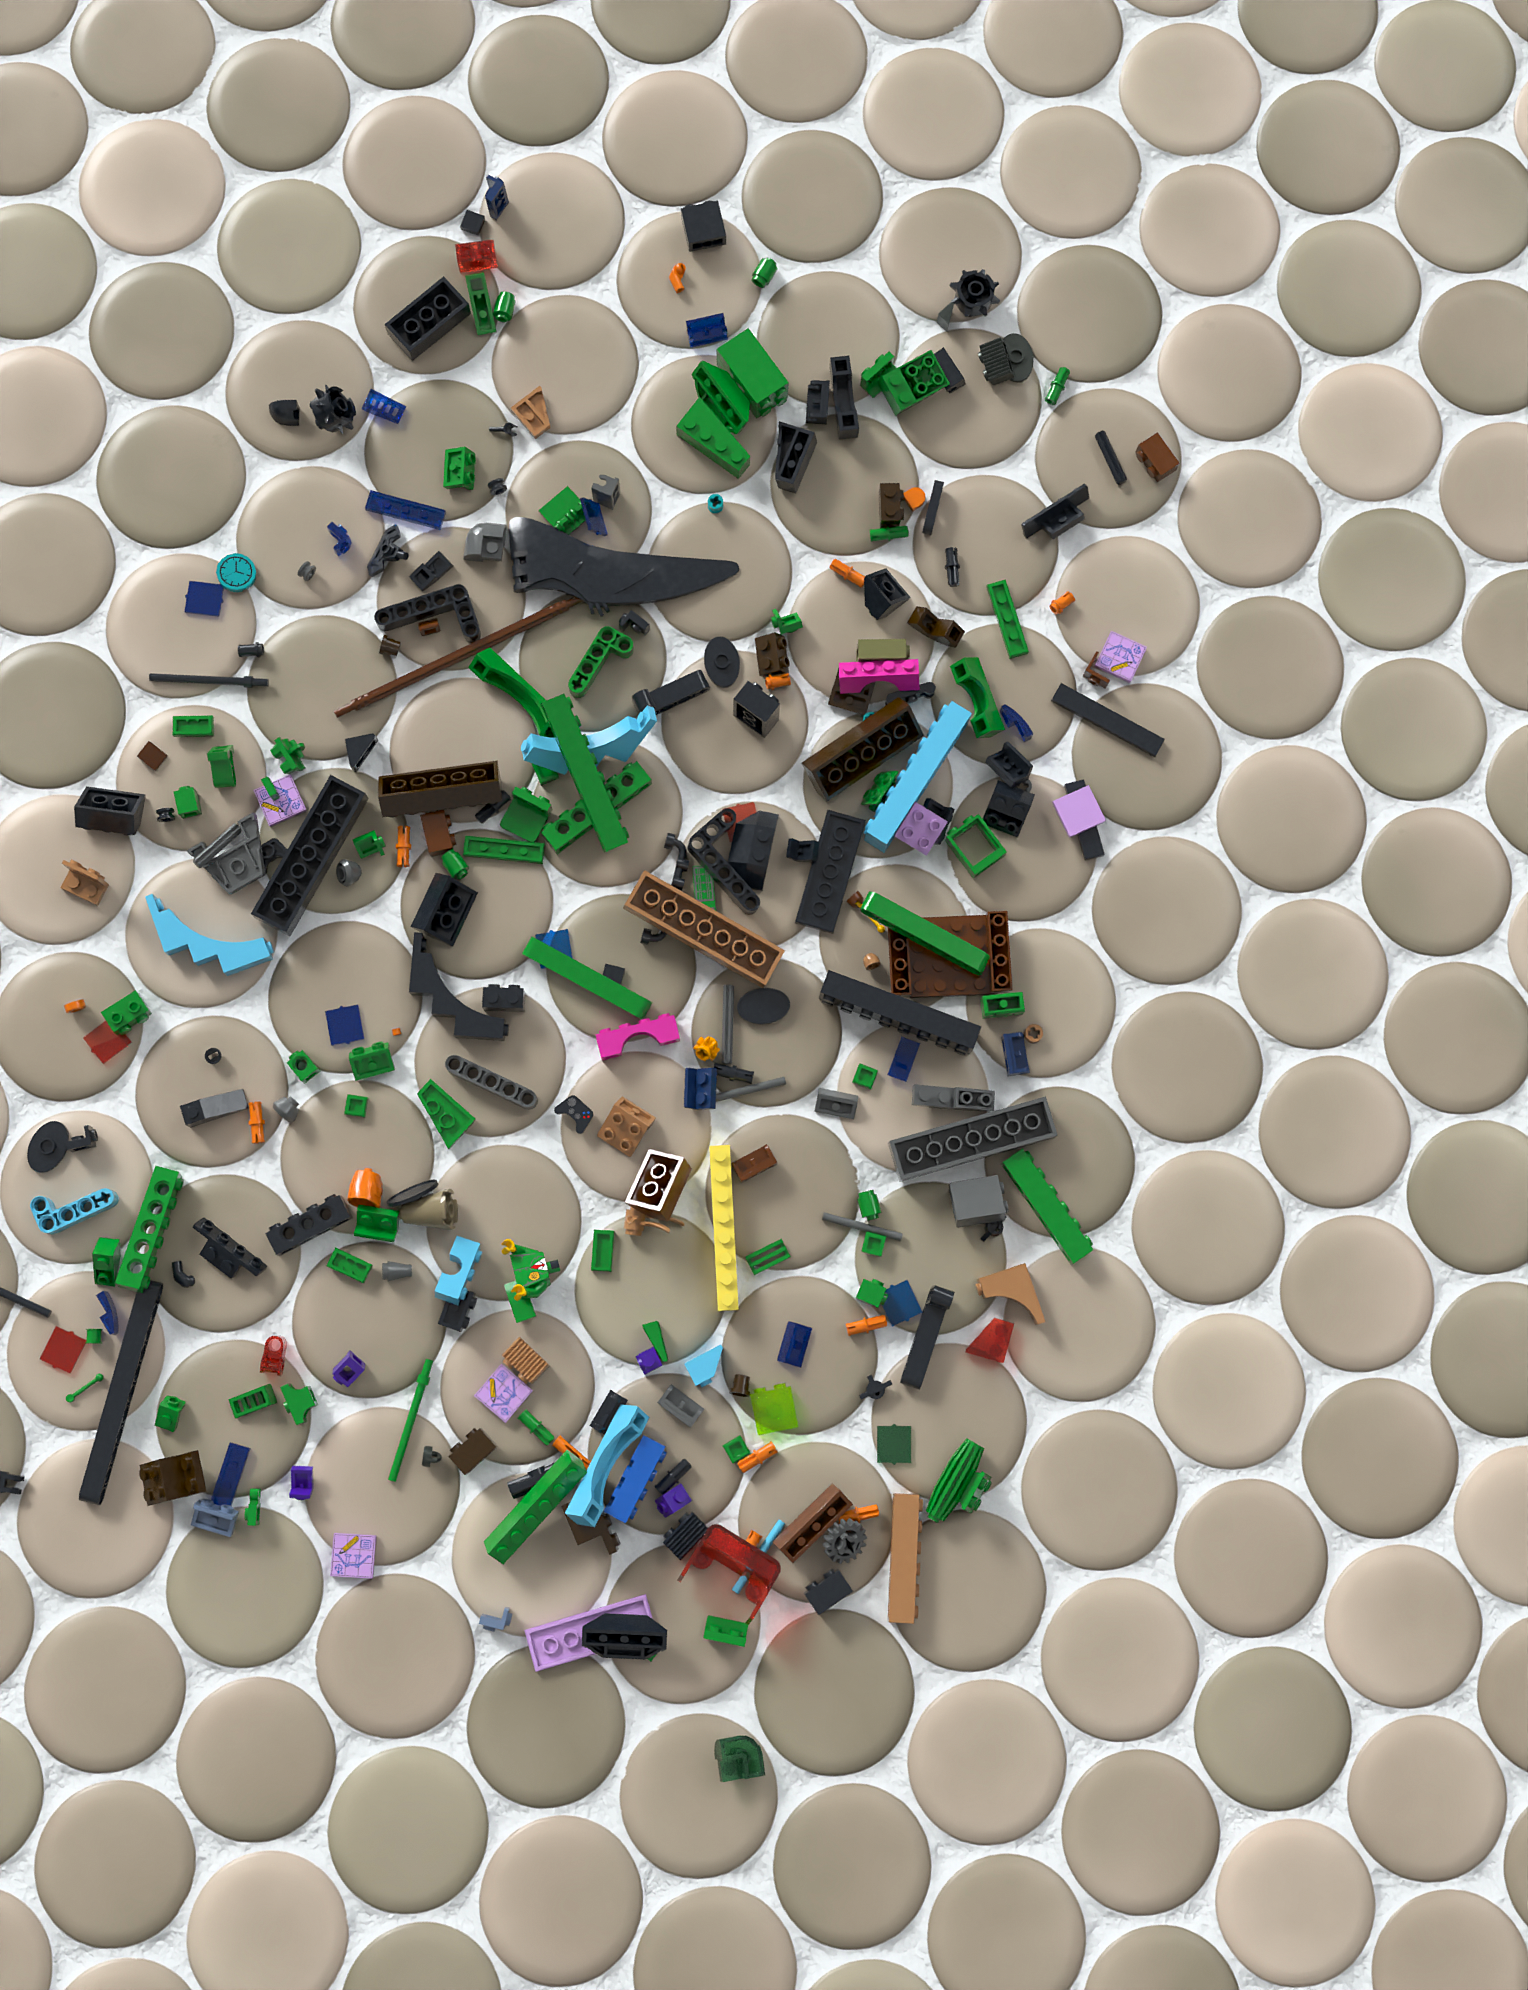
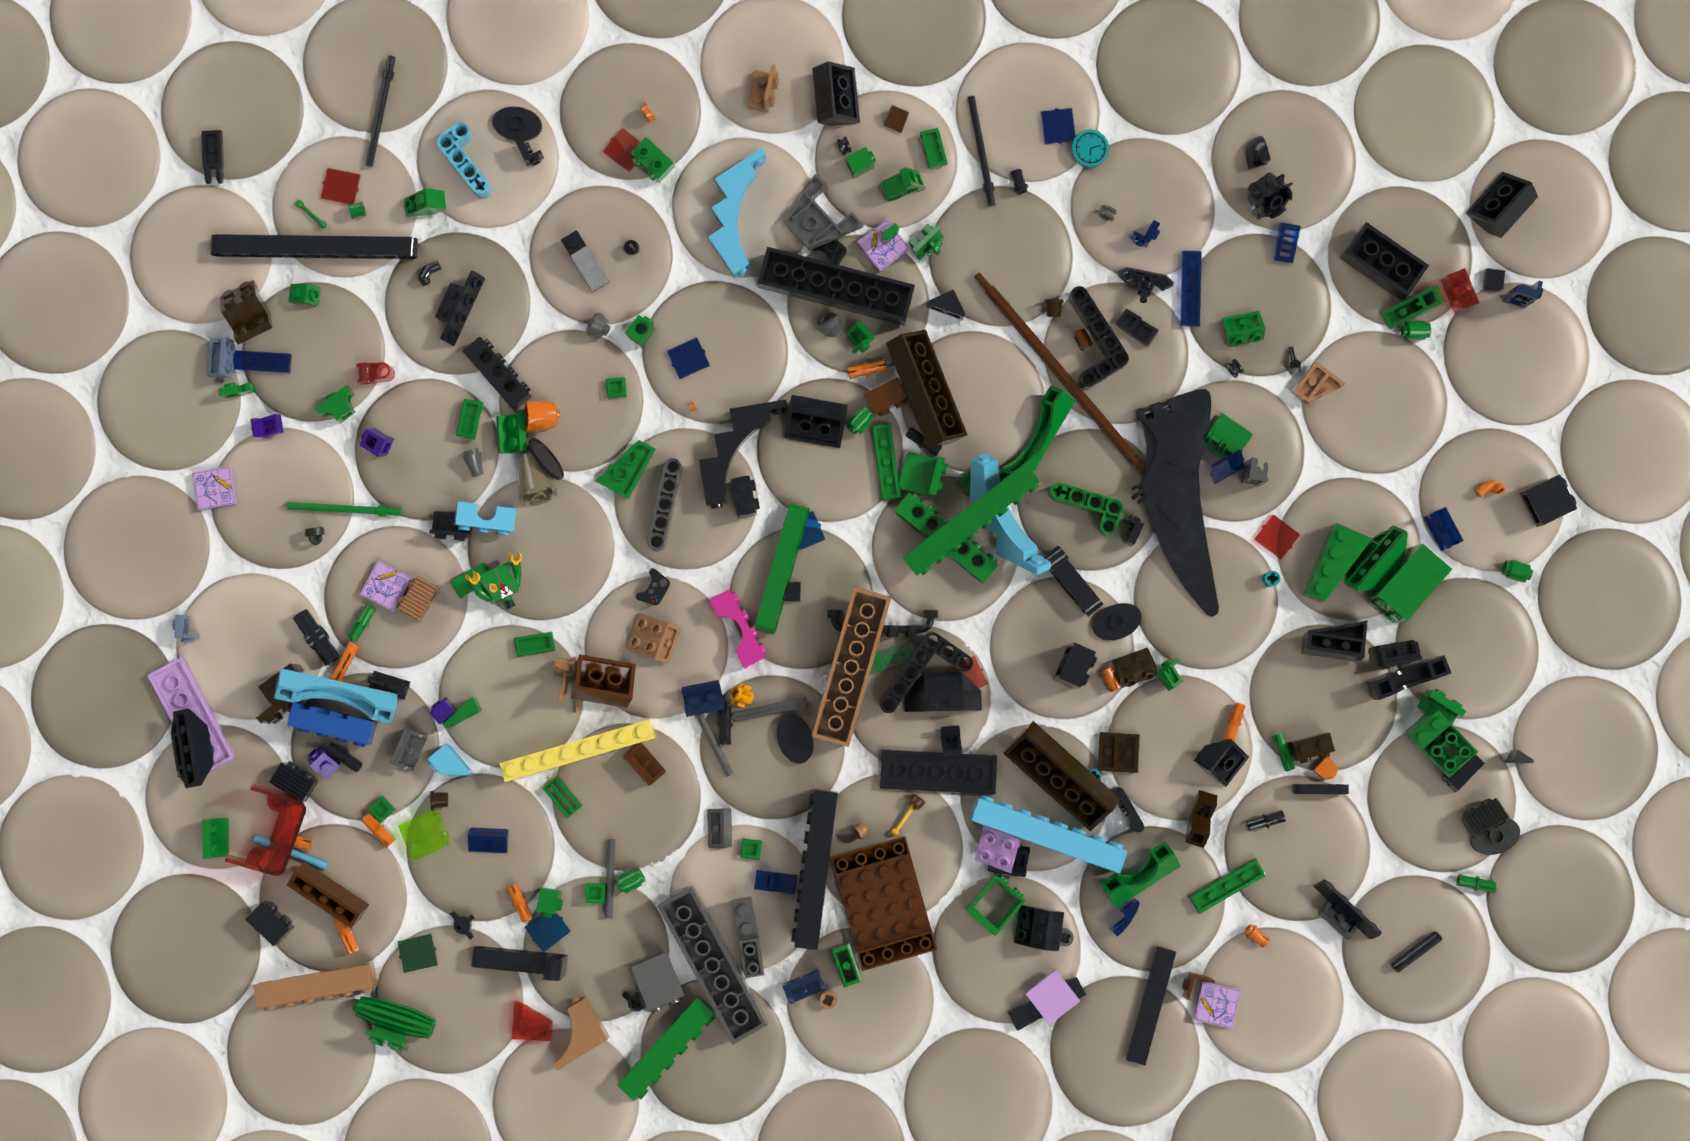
camera: 80 degrees right, 5 degrees up
clear blue slope [96,1291,119,1335] -> none
green brick [115,1166,184,1293] -> none
dark grey axle [193,823,242,868] -> none
green slope [228,1384,277,1419] -> none
orange pin [248,1102,265,1144] -> none
green bracket [349,1041,395,1081] -> none
dark brown brick [448,1428,498,1475] -> none
dark grey brick [463,522,507,562] -> none
green brick [484,1450,587,1565] -> none
clear green brick [714,1735,765,1782] -> none
dark grey gear [822,1518,867,1564] -> none
dark pink arch [839,659,920,694] -> none
olive brick [856,639,910,662] -> none
green beam [860,891,990,975] -> none
green hinge [861,771,899,812] -> none
black brick [949,269,1000,317] -> none
black bracket [985,742,1033,788] -> none
reddish brown brick [1136,432,1180,483] -> none
none -> clear red piece [1254,514,1300,560]
none -> black slope [1466,172,1538,238]

